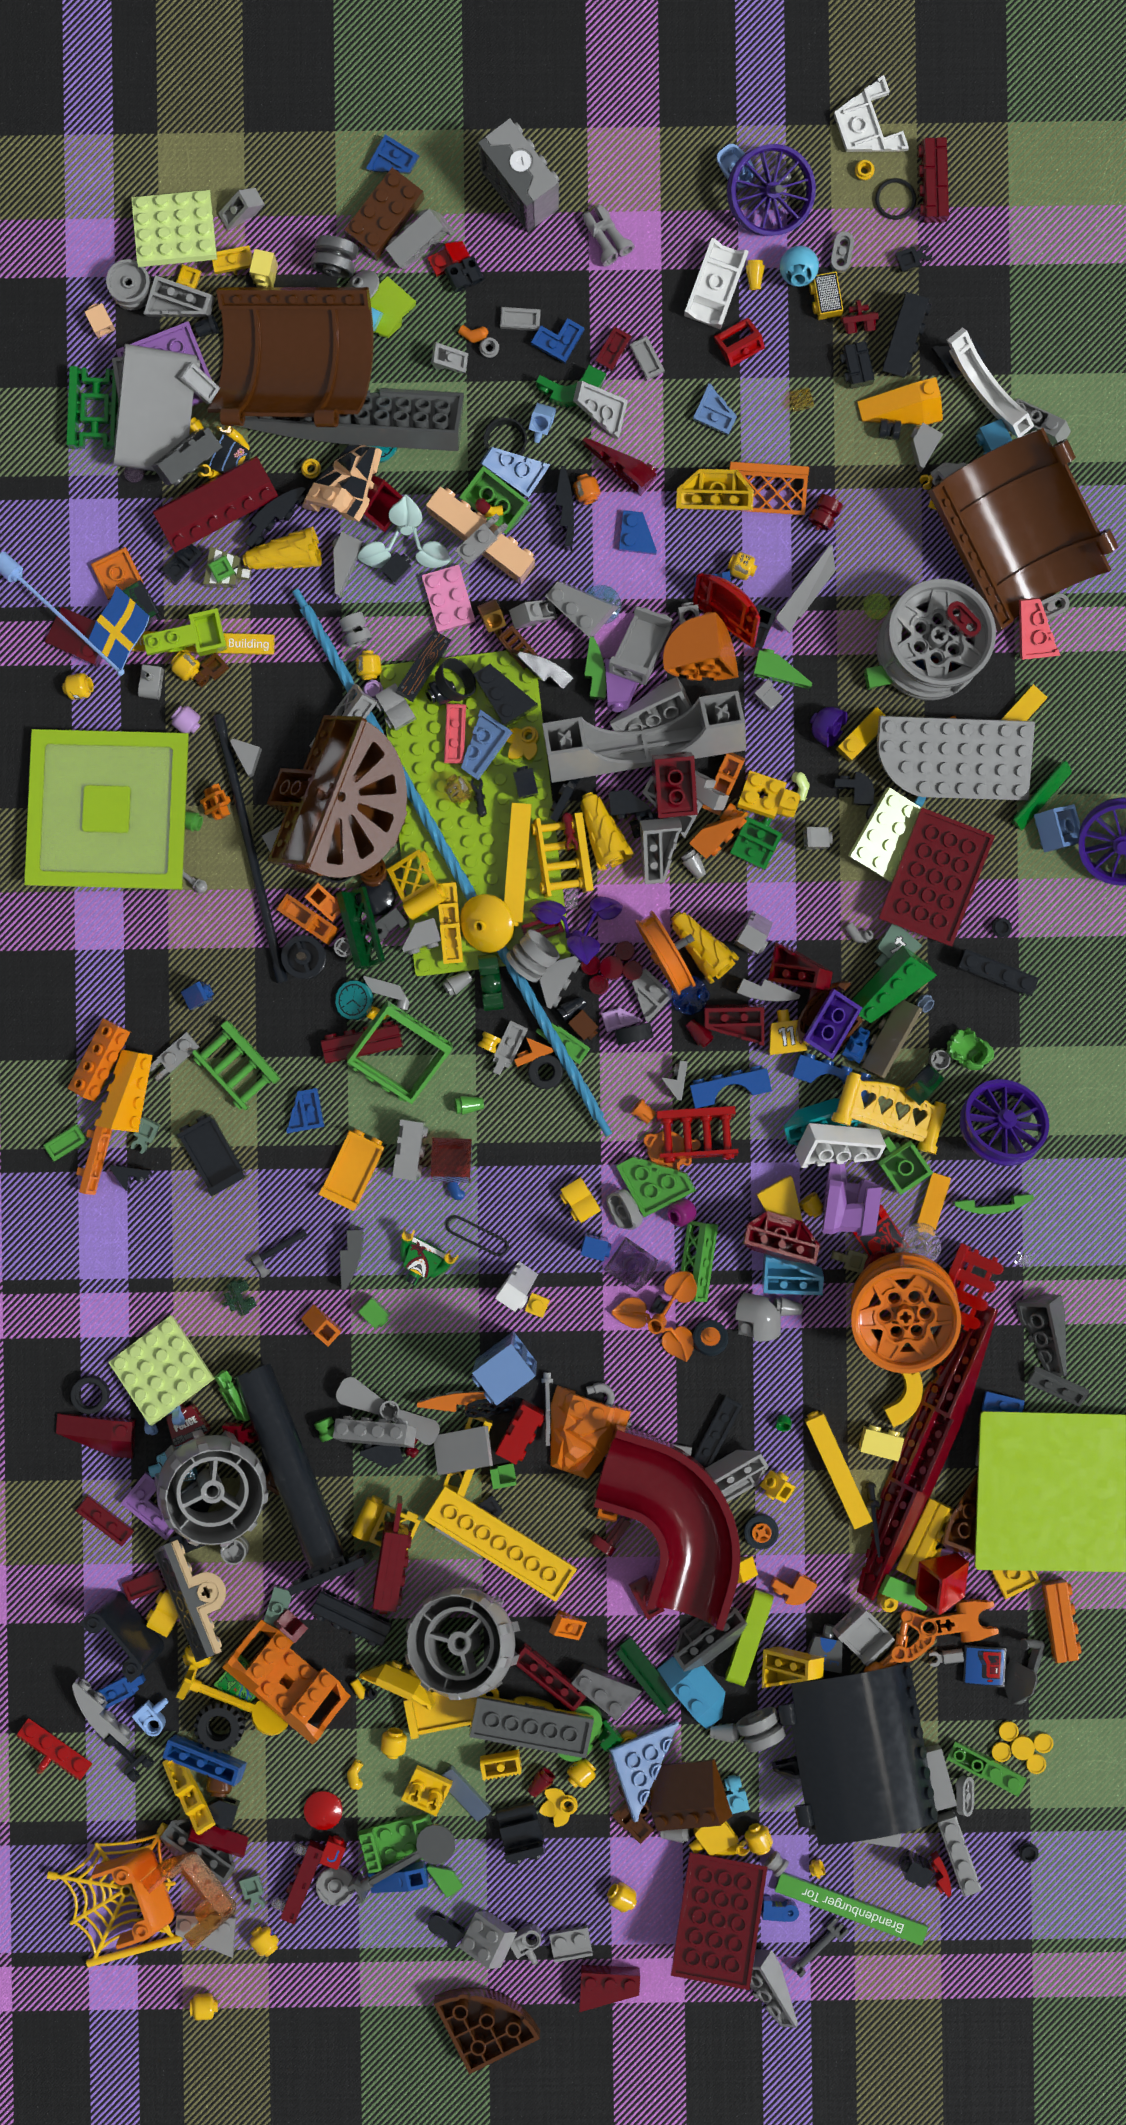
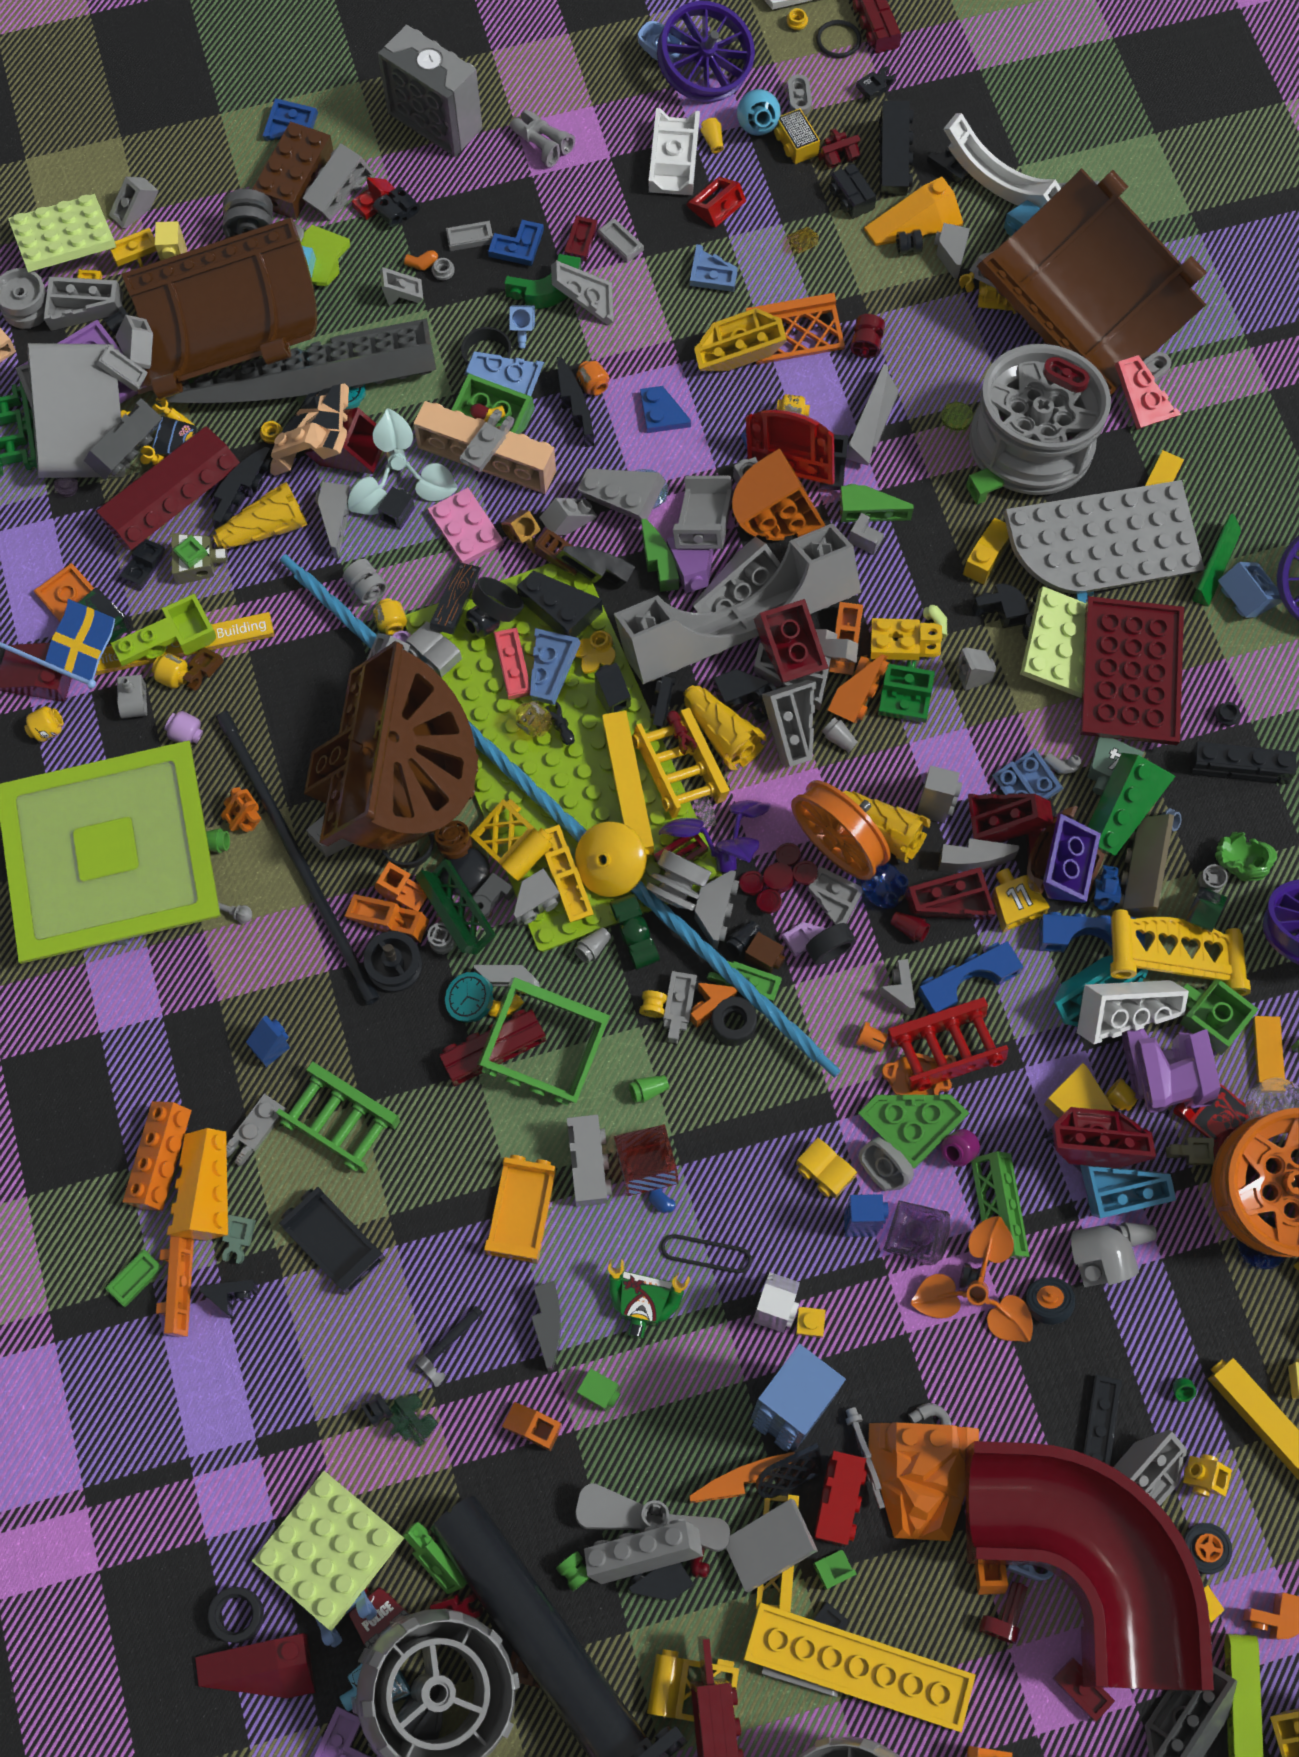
camera: 15 degrees left, 20 degrees down
light grey slope [230,739,262,777] -> none
blue wing [286,1088,325,1133] -> none
dark red wedge [582,437,657,496] -> none
dark purple cylinder [811,707,848,747] -> none
none -> light grey slope [115,315,153,369]
none -> black wheel [361,1392,393,1427]
none -> medium blue slope [992,748,1064,800]

